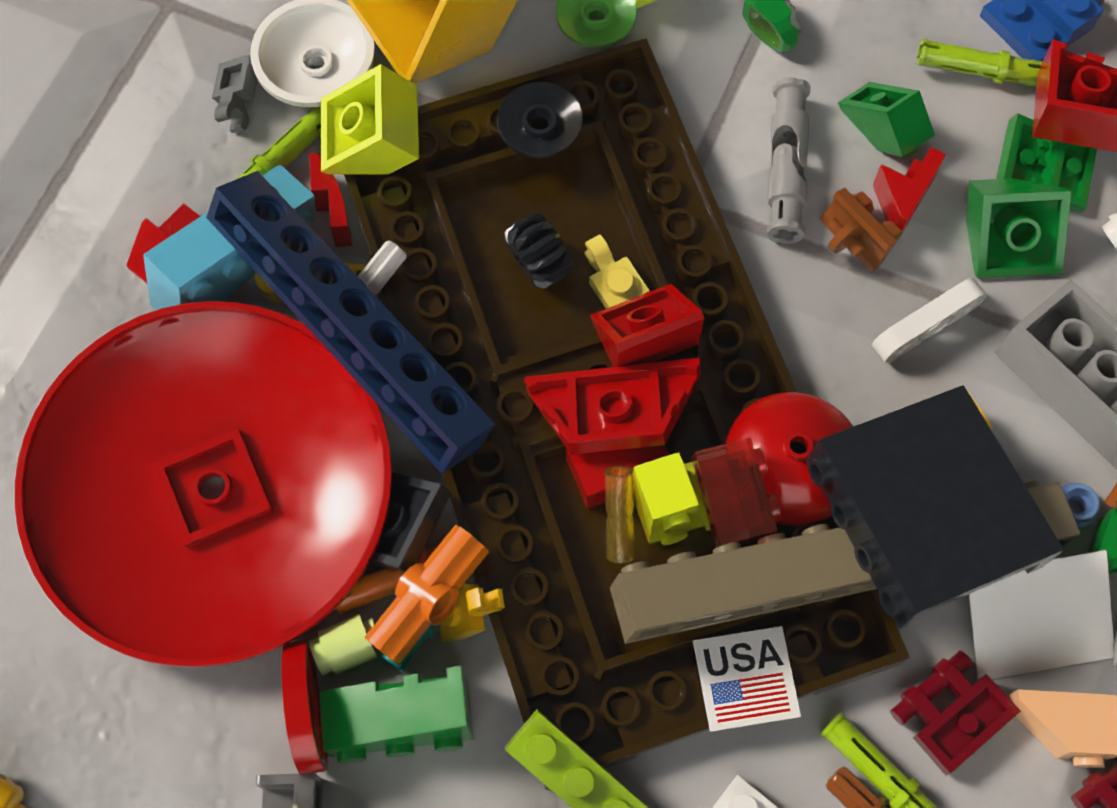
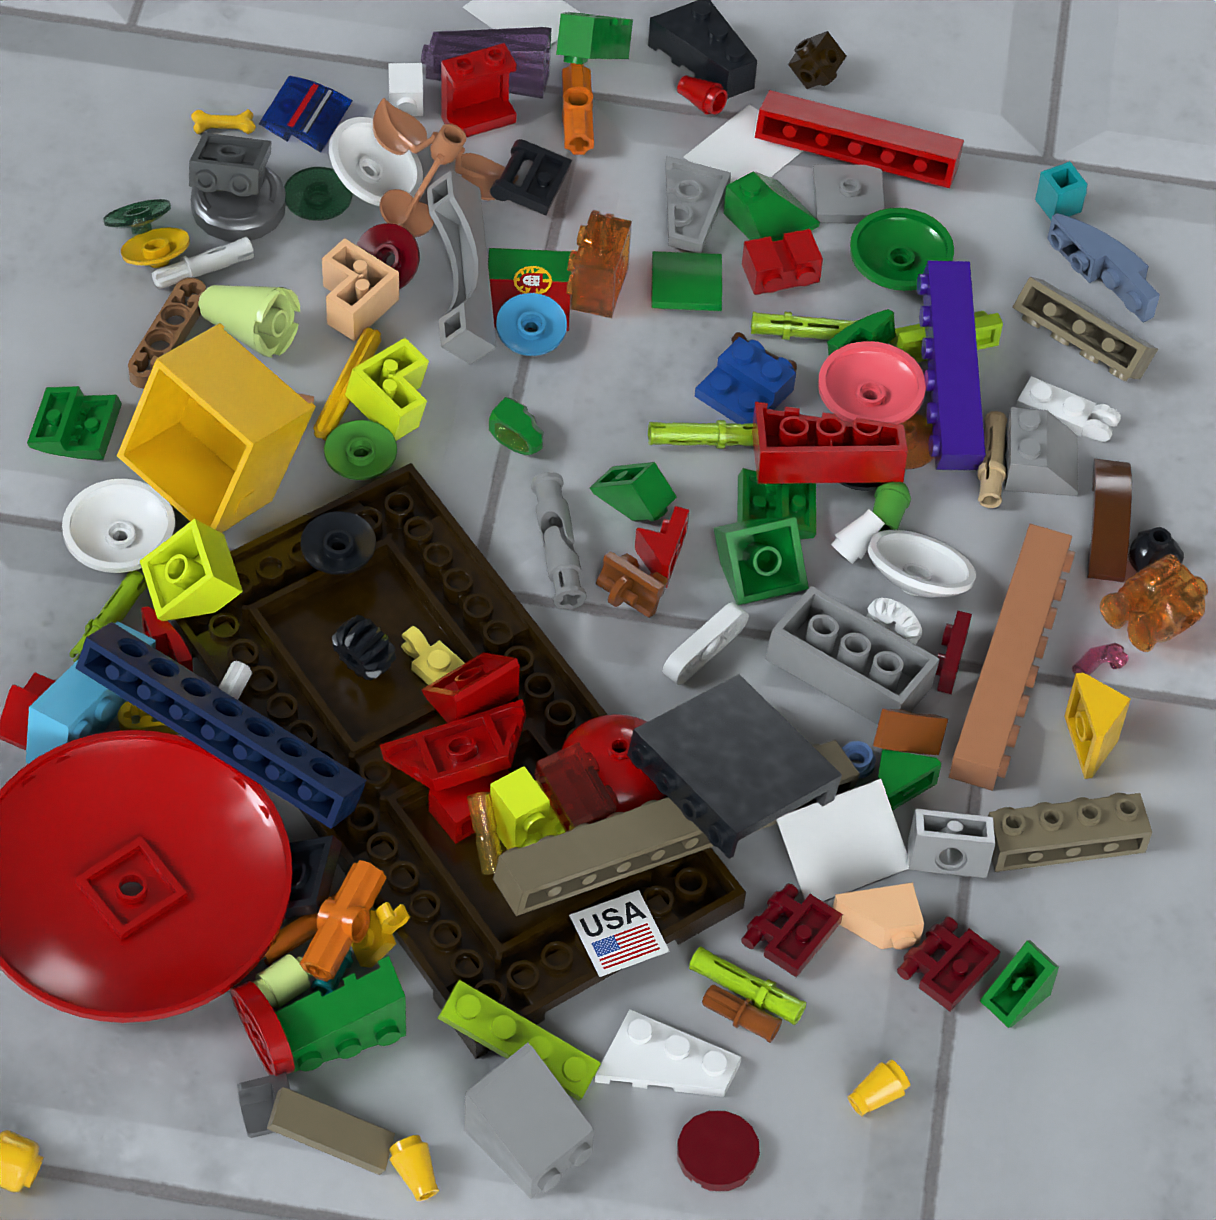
camera: 20 degrees left, 15 degrees down
dark grey plate [212,55,258,133] -> none

